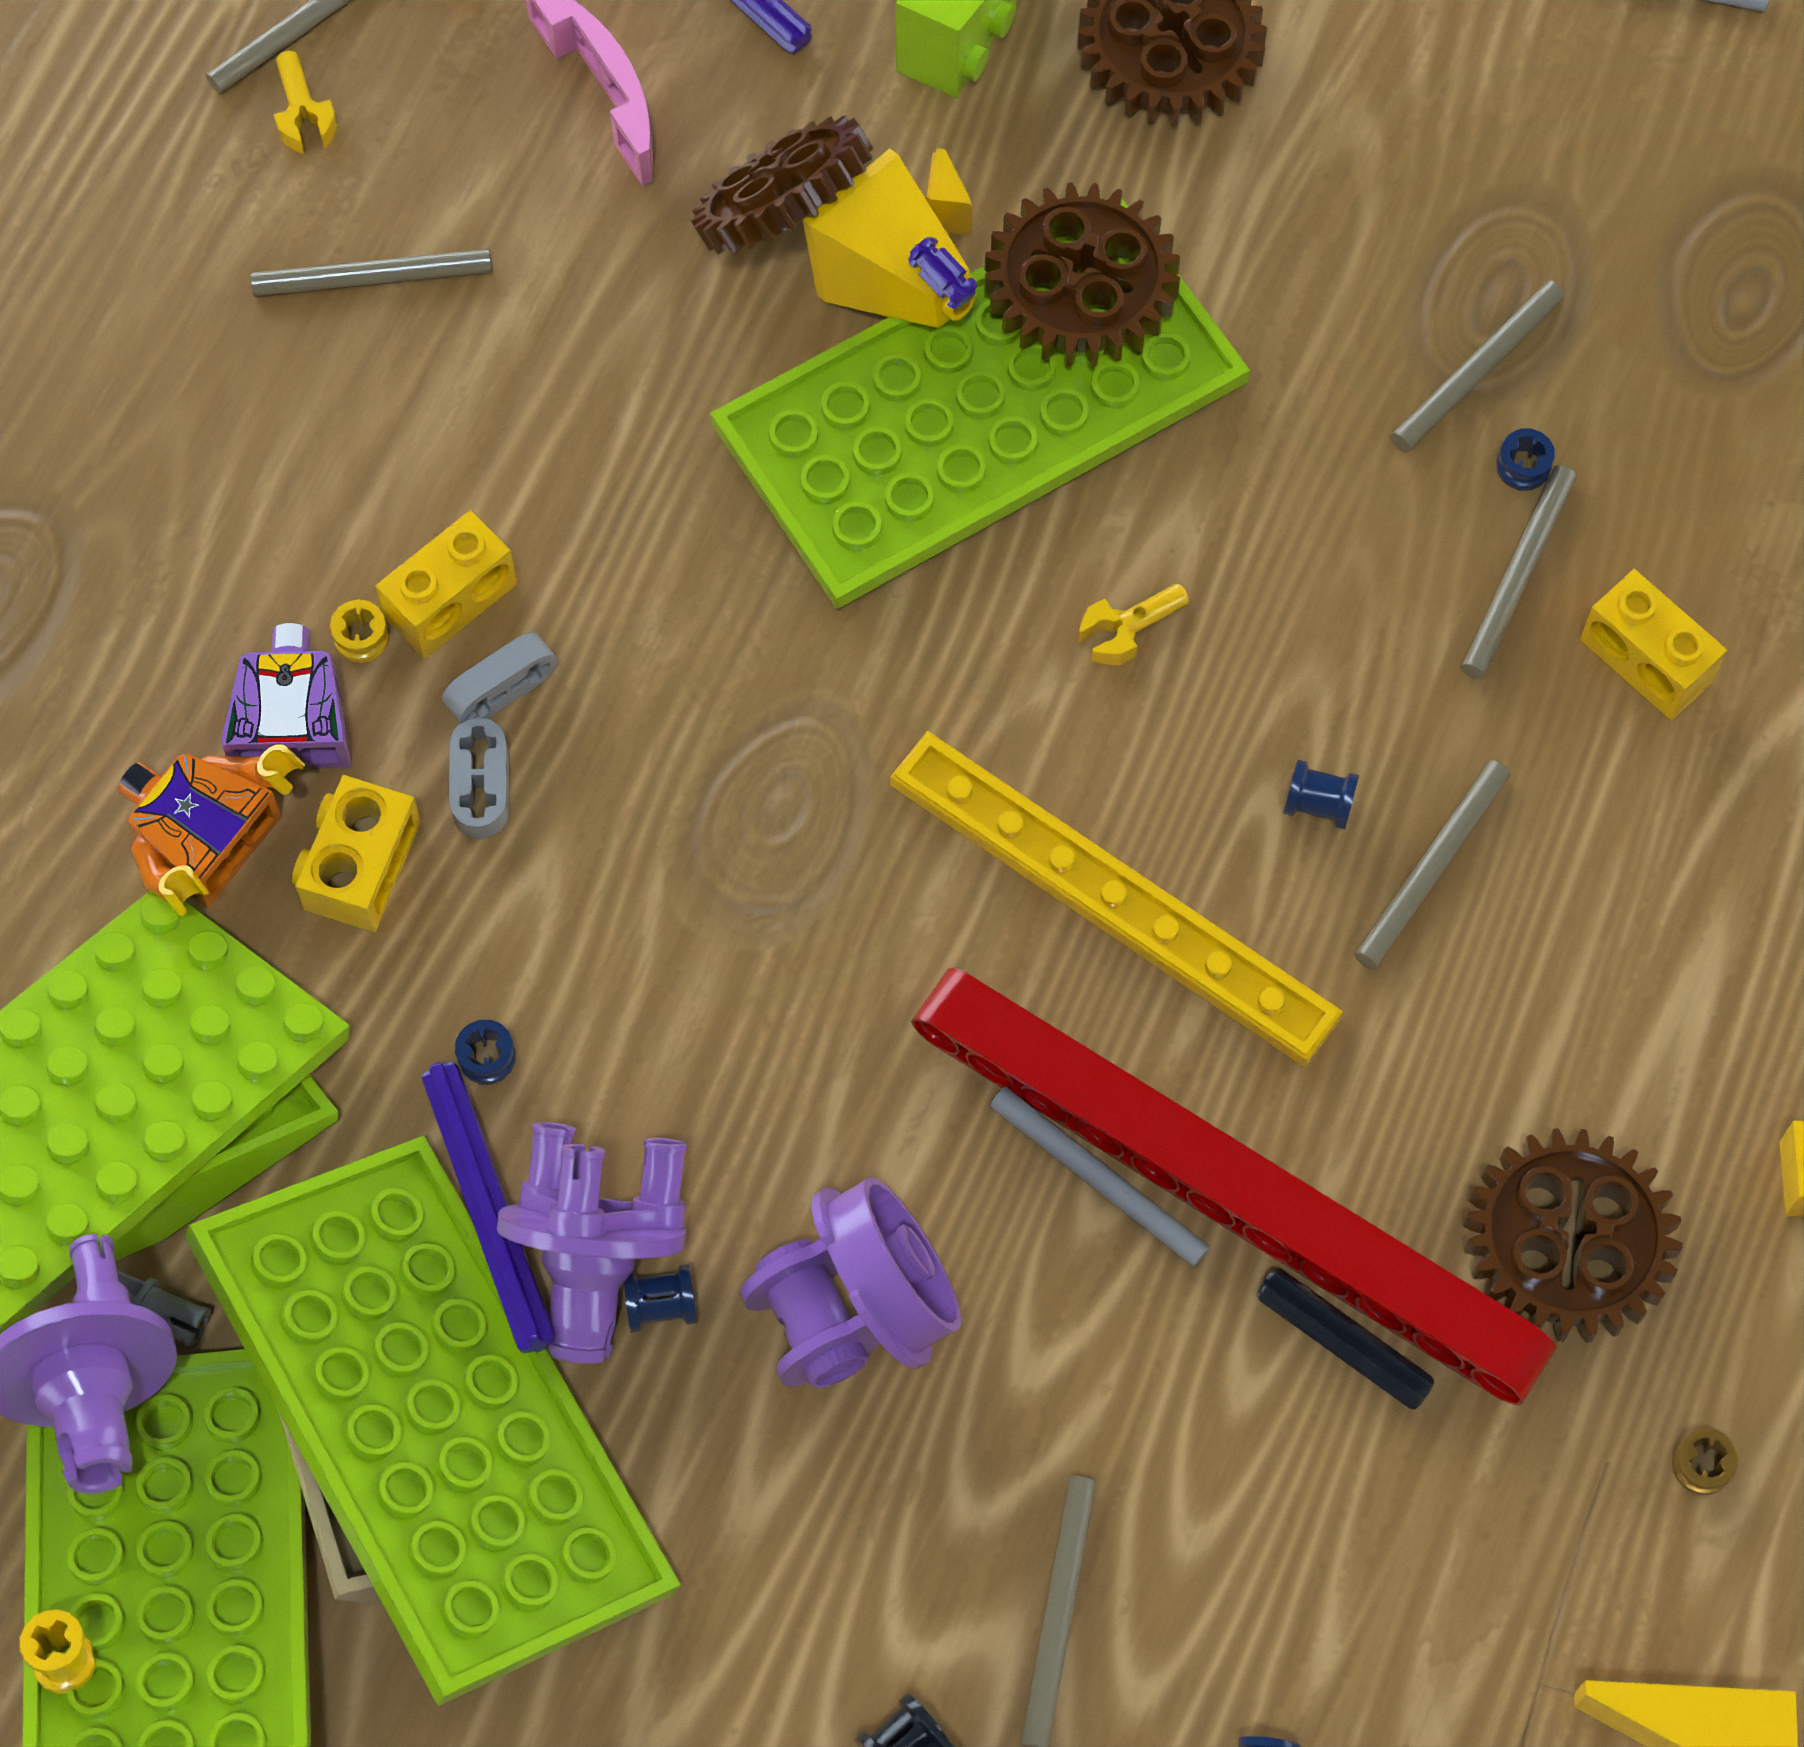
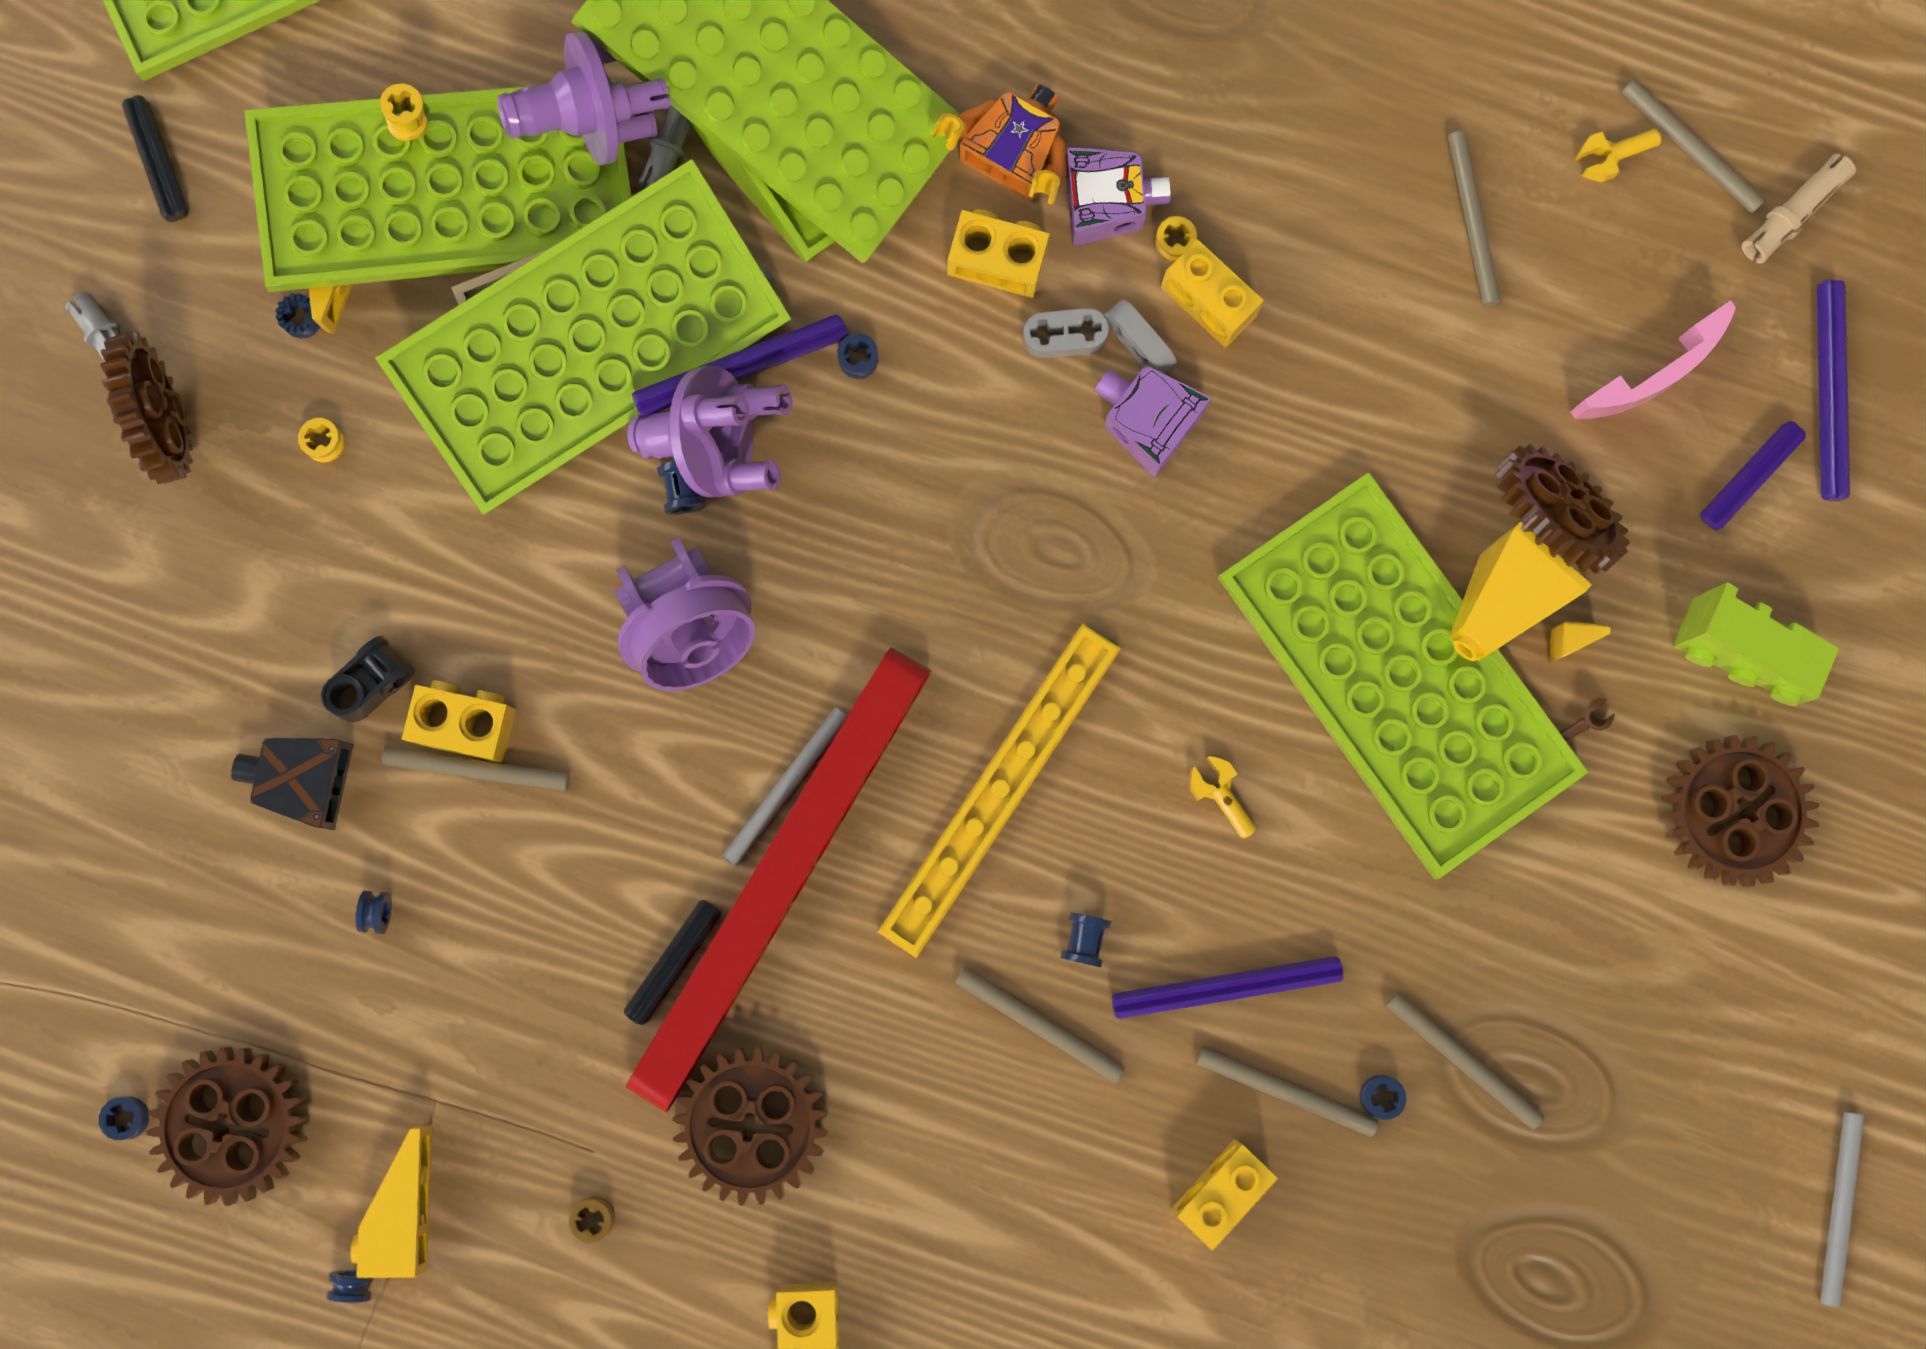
camera: 85 degrees right, 15 degrees up
dark purple piece [908,236,977,309] -> none
reddish brown gear [984,183,1180,367] -> none
none -> yellow brick [402,680,516,763]
none -> medium lavender torso [1094,366,1211,478]
none -> dark purple axle [1111,956,1343,1019]
none -> reddish brown hand [1559,698,1615,741]

